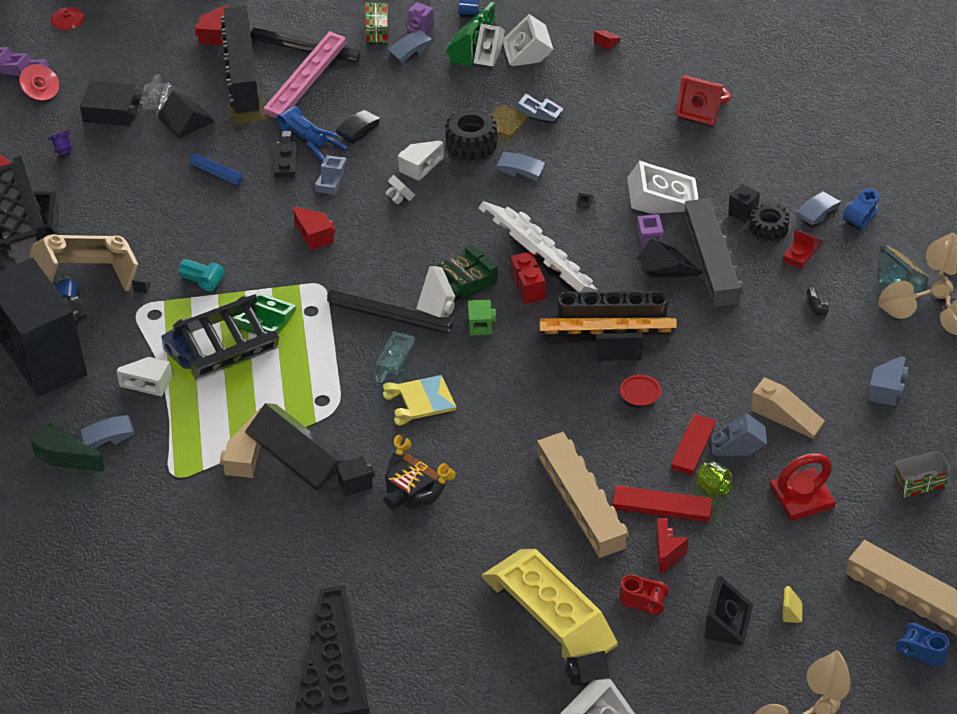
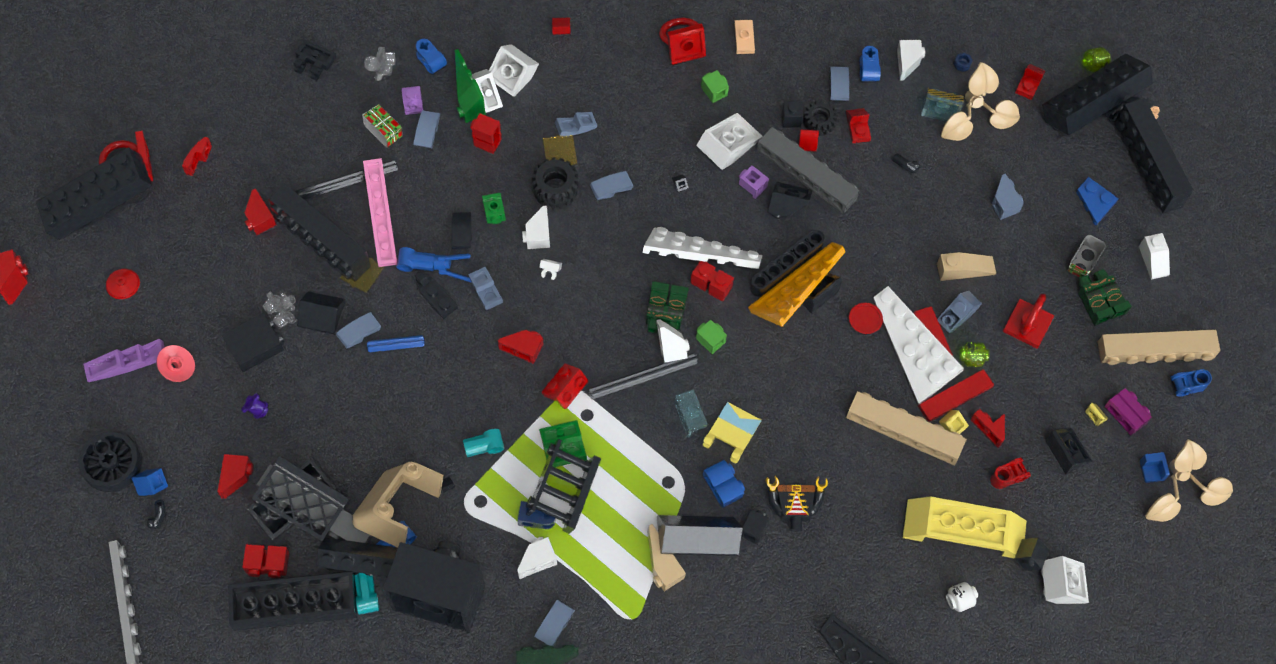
camera: 45 degrees left, 20 degrees up
none -> sand blue slope [336,312,381,349]
none -> red piece [470,113,502,154]
none -> green brick [482,193,506,224]
none -> red bracket [542,364,588,409]
none -> bright green brick [701,70,729,103]
none -> blue brick [703,460,745,508]
none -> light nougat plate [734,20,755,54]
none -> red slope [799,129,819,151]
none -> white wing [873,286,963,405]
none -> white slope [897,40,925,80]
none -> light yellow slope [939,410,969,434]
none -> white head [946,582,978,612]
none -> dark green hips [1078,269,1132,326]
none -> magenta brick [1105,388,1152,436]
none -> blue panel [1140,452,1170,483]

